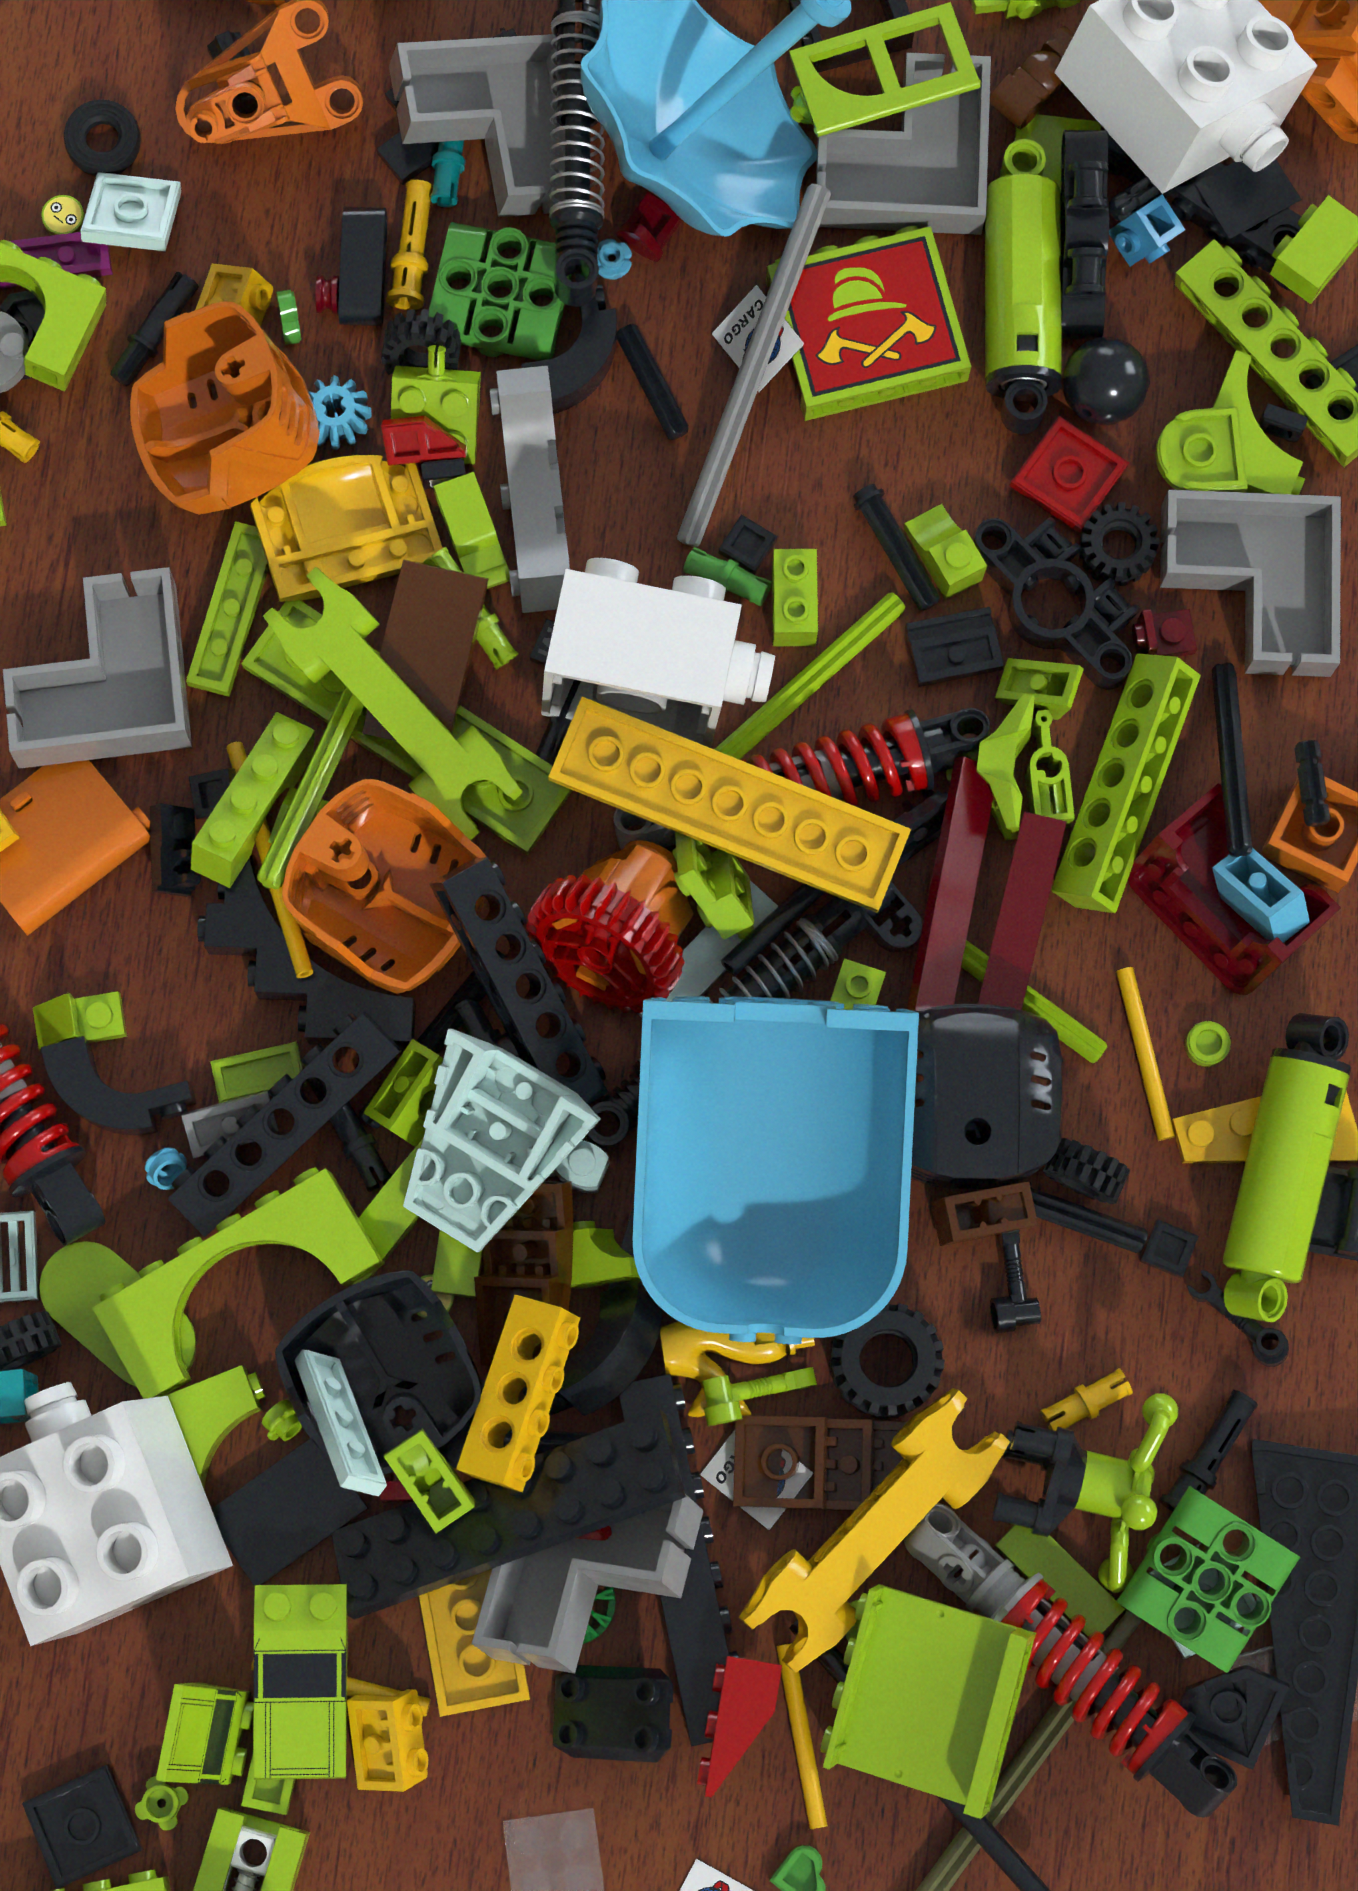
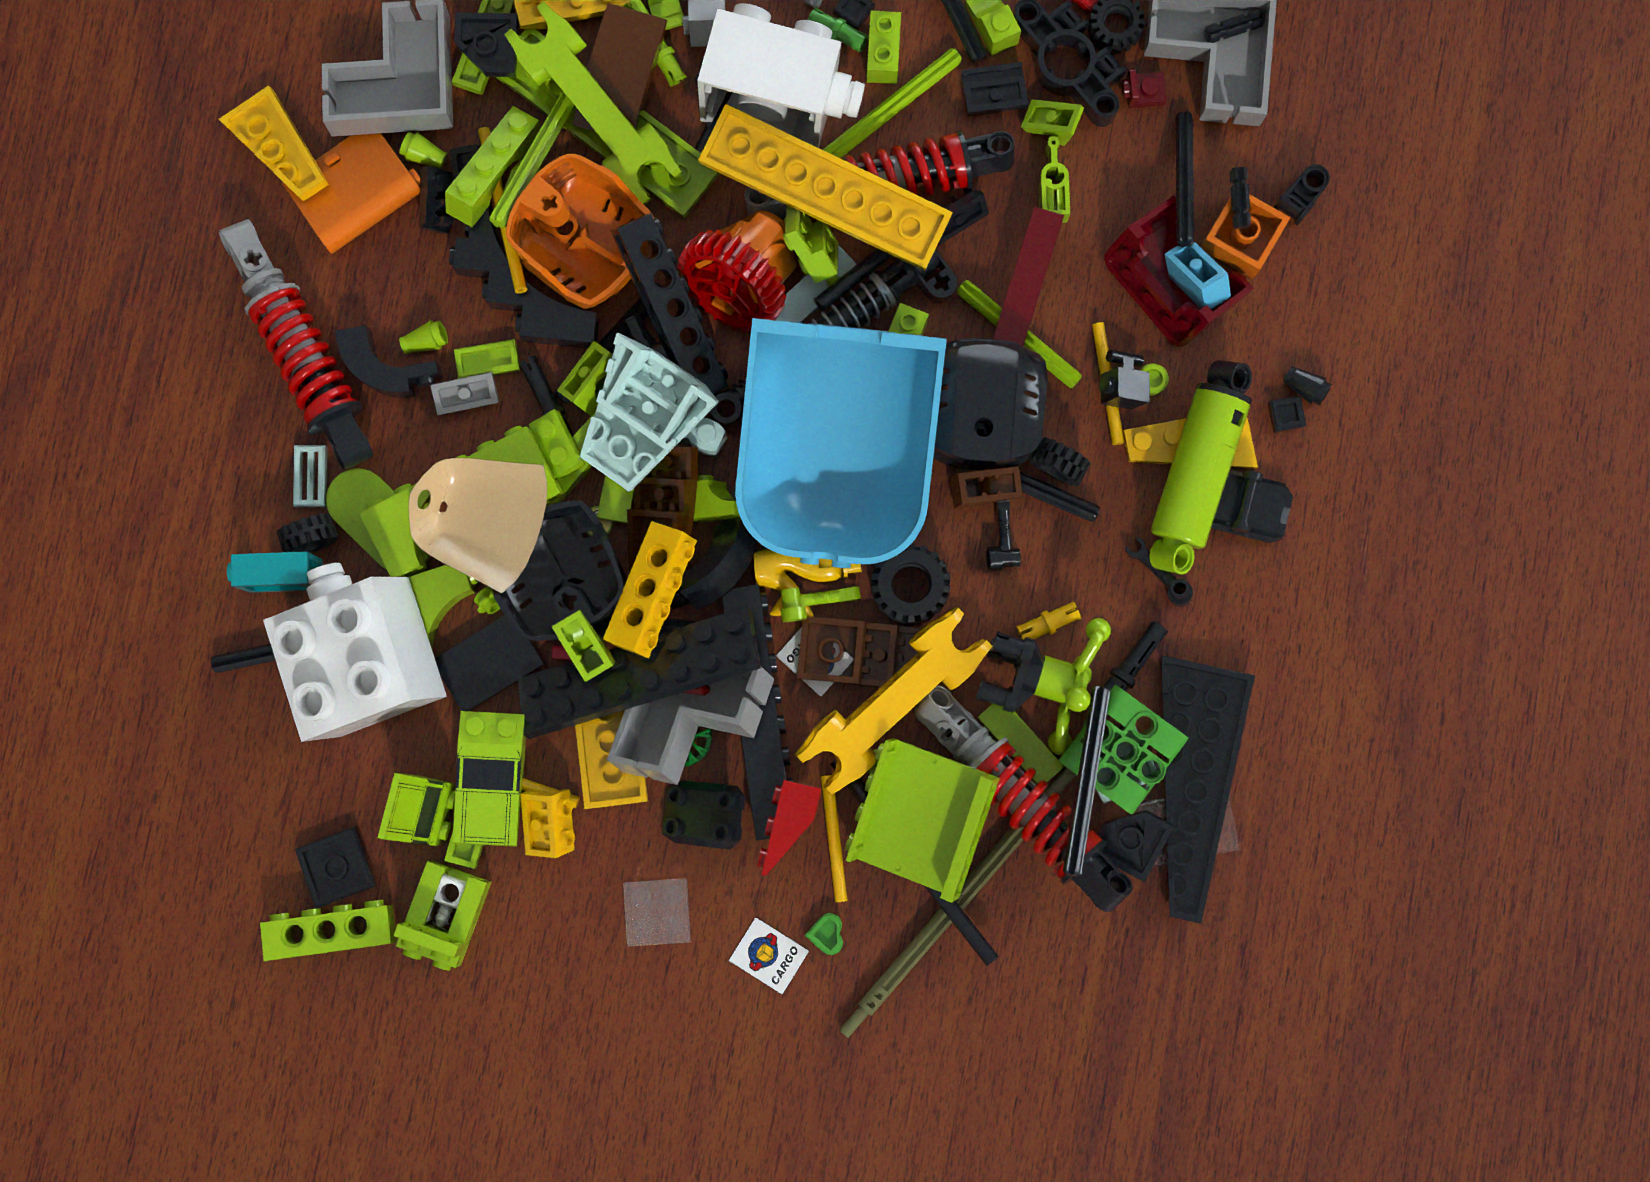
camera: 10 degrees right, 5 degrees up
lime slope [33,991,127,1051] -> none
lime plate [135,1776,189,1830] -> none
medium azure plate [144,1147,187,1190] -> none
black brick [168,1012,402,1237] -> none
light aqua tile [294,1349,387,1497] -> none
dark red tile [907,757,993,1011] -> none
lime piece [946,694,1035,840] -> none
lime brick [1051,654,1201,913] -> none
black tile [1140,1219,1199,1278] -> none
none -> lime cone [399,132,448,169]
none -> lime cone [399,320,448,355]
none -> tan piece [409,458,547,593]
none -> black plate [454,12,518,77]
none -> lime plate [529,409,585,480]
none -> black axle [1063,686,1110,877]
none -> black brick [1099,349,1150,410]
none -> black axle [1204,10,1264,43]

